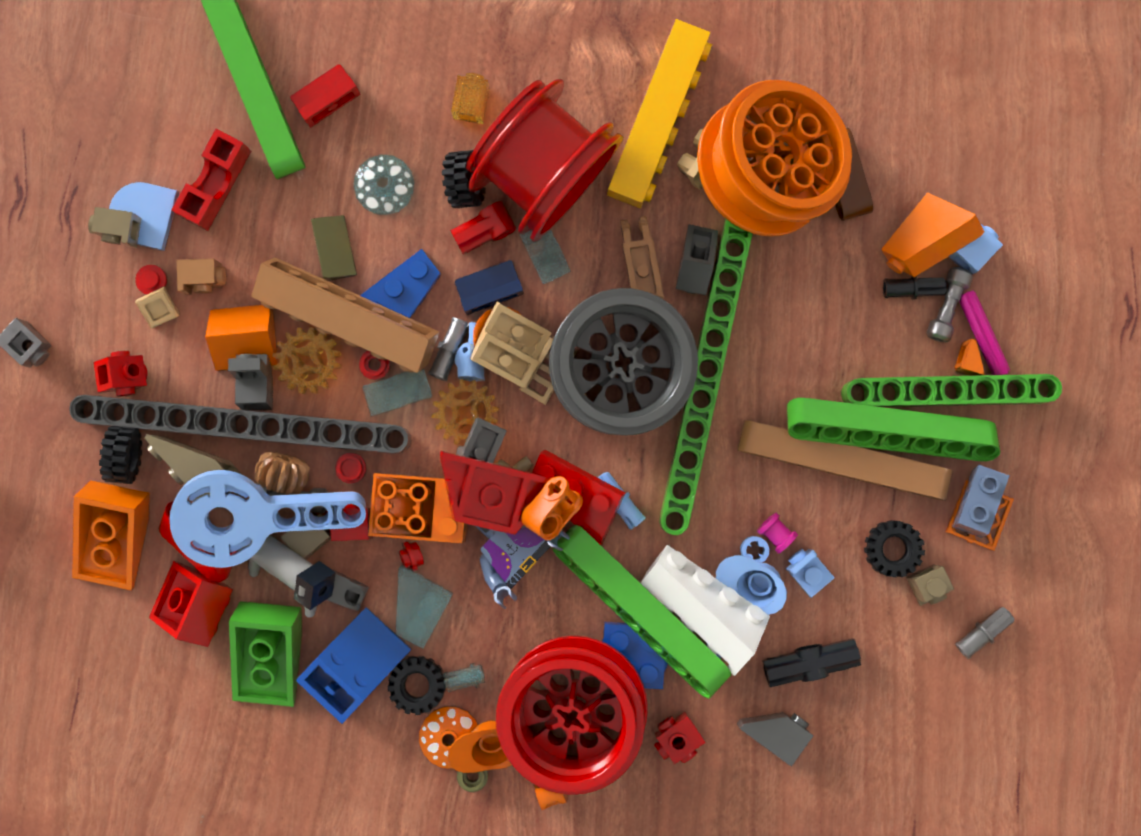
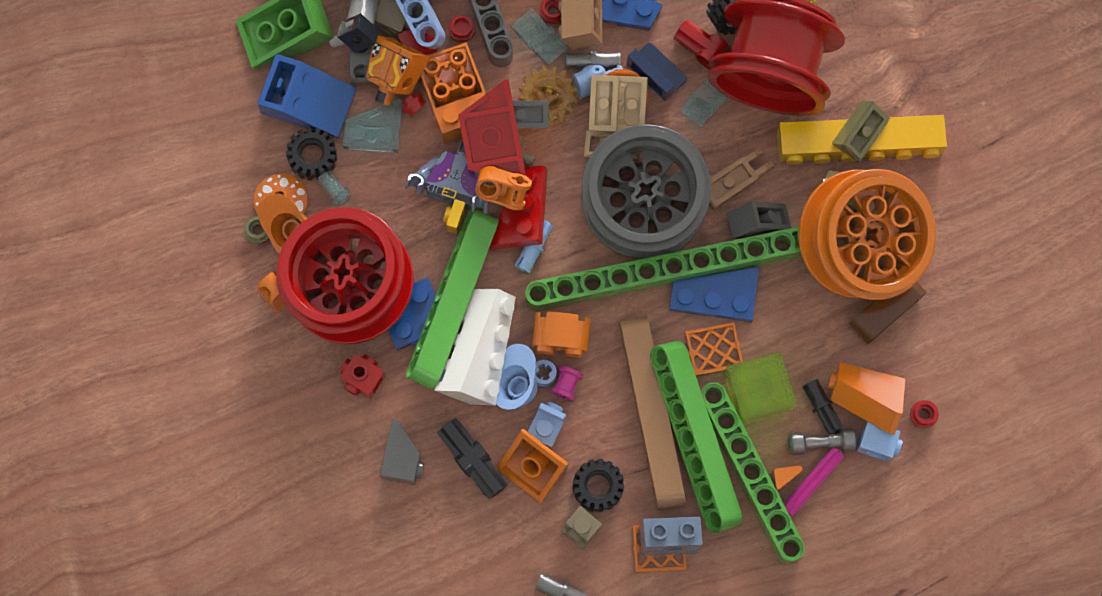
camera: 60 degrees right, 10 degrees down
none -> orange torso [366,36,430,105]
none -> yellow plate [443,199,466,235]
none -> orange slope [496,429,568,503]
none -> orange brick [532,312,591,359]
none -> blue wing [669,267,759,322]
none -> orange window [685,322,744,376]
none -> clear neon green brick [724,352,797,425]
none -> olive slope [832,101,890,162]
none -> red plate [910,400,939,428]

